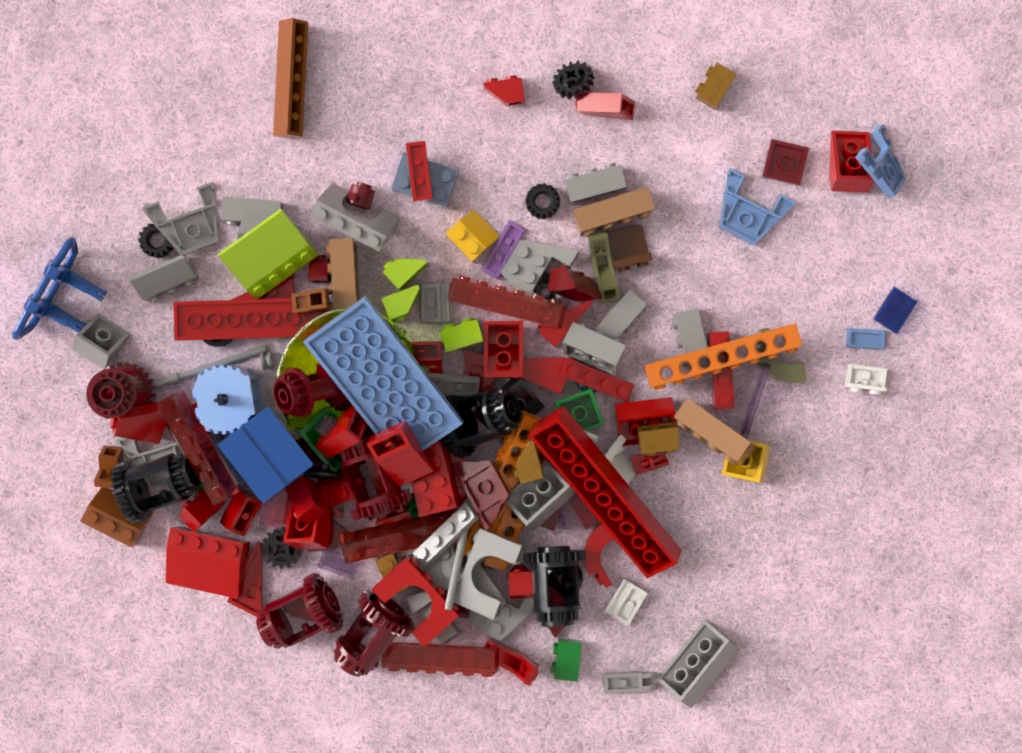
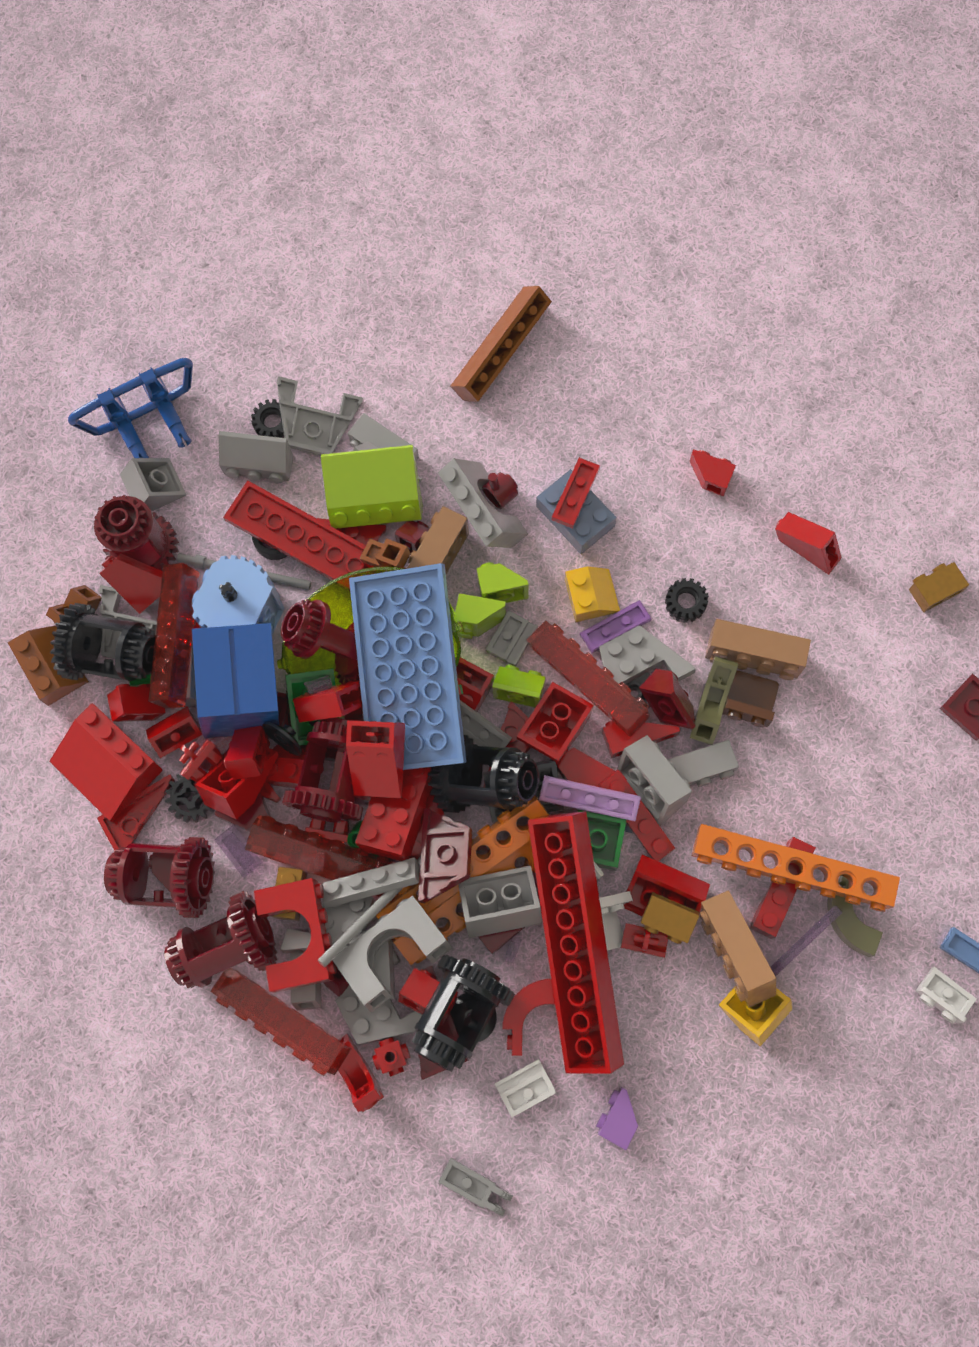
camera: 40 degrees right, 15 degrees down
light grey bush [260,352,273,370] -> none
pearl gold slope [513,439,544,484] -> none
green brick [551,638,582,682] -> none
black gear [552,60,595,100] -> none
light grey brick [564,163,627,204] -> none
dark red brick [568,493,600,530] -> none
light grey slope [657,619,740,708] -> none
light grey brick [672,309,709,370] -> none
medium blue wing [719,168,796,245] -> none
none -> red hips [179,739,223,782]
none -> red brick [372,1037,411,1077]
none -> lavender tile [539,775,641,821]
none -> medium lavender slope [596,1087,638,1150]

